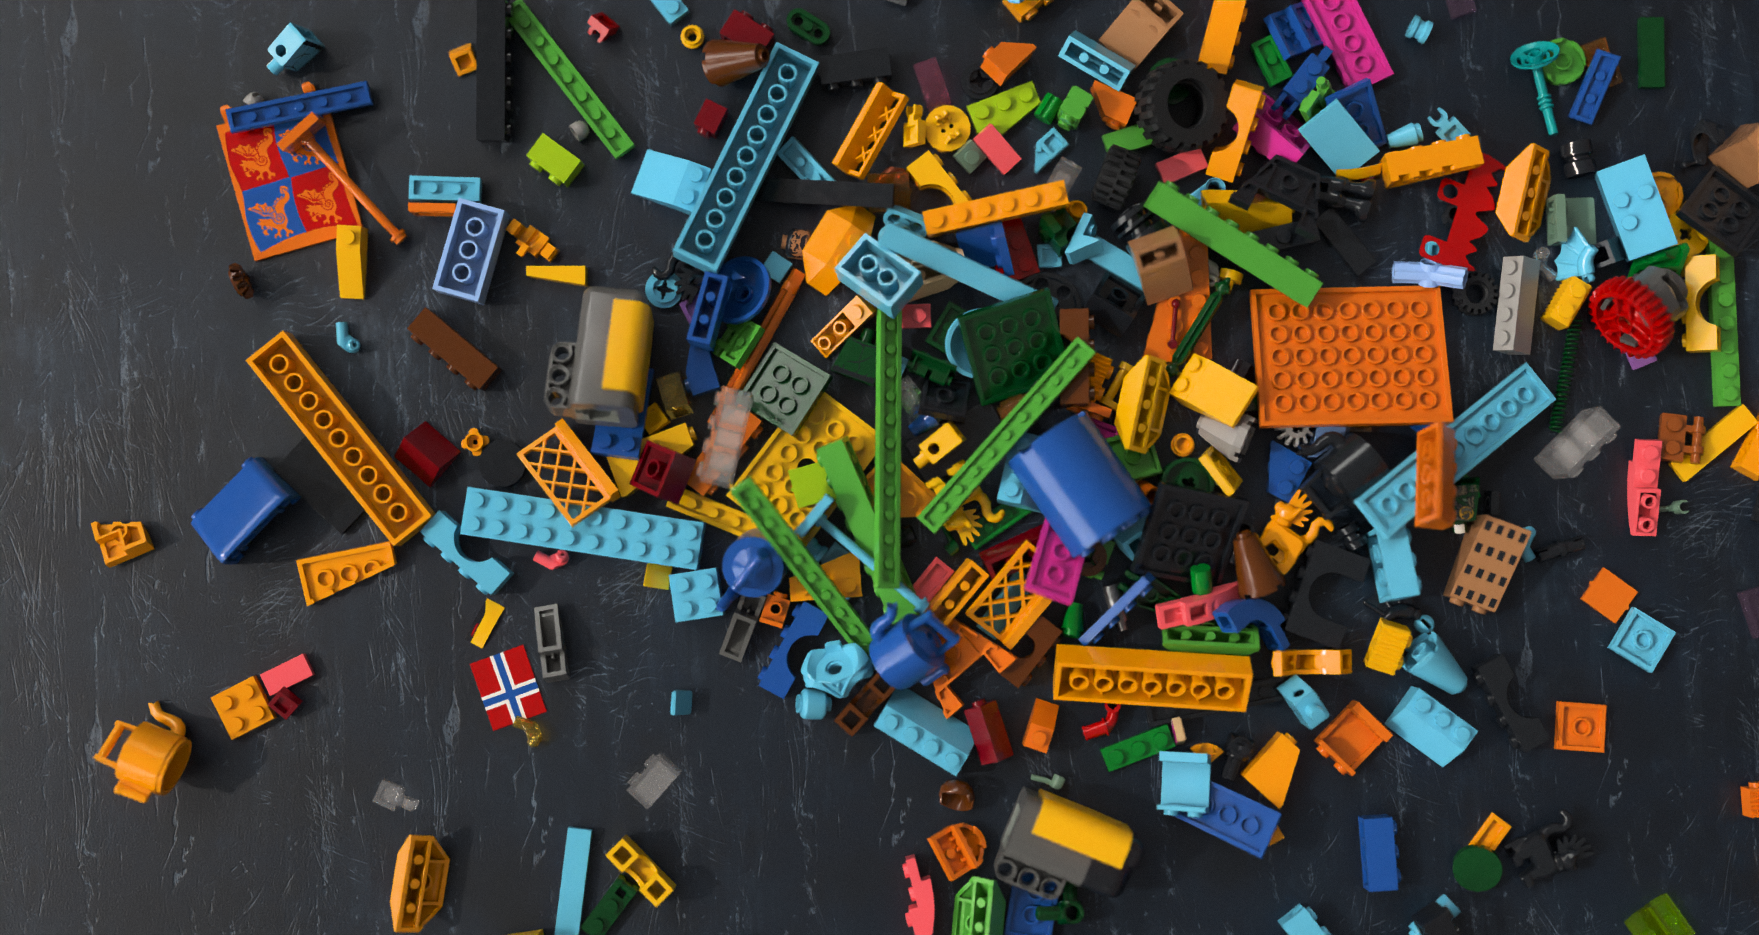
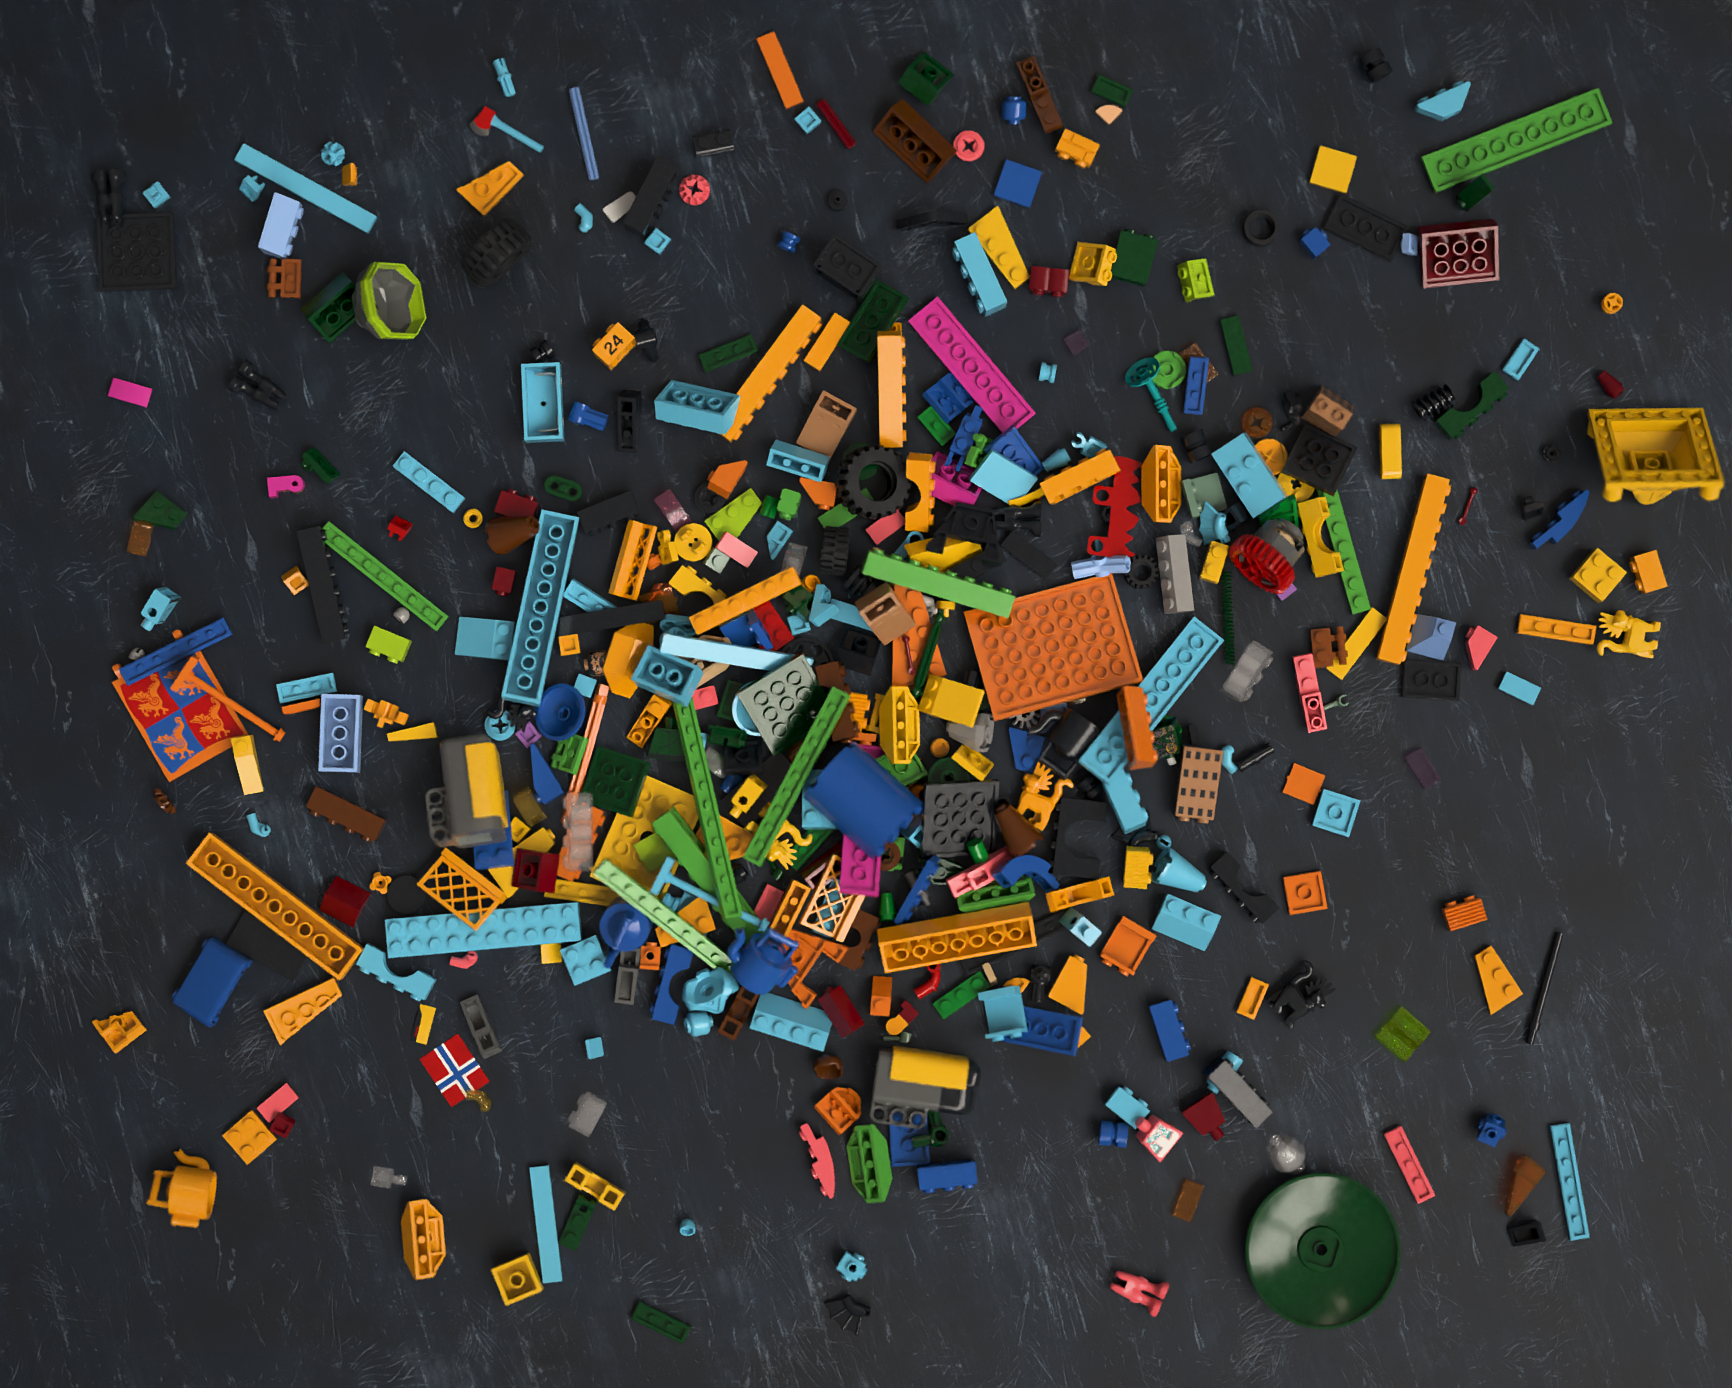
camera: 20 degrees left, 0 degrees up
blue brick [686,271,732,351] -> none
dark green tile [1452,844,1503,892] -> none
none -> light orange plate [558,634,581,656]
none -> orange plate [647,553,662,571]
none -> leg [886,999,919,1035]
none -> clear orange gear [1242,407,1273,438]

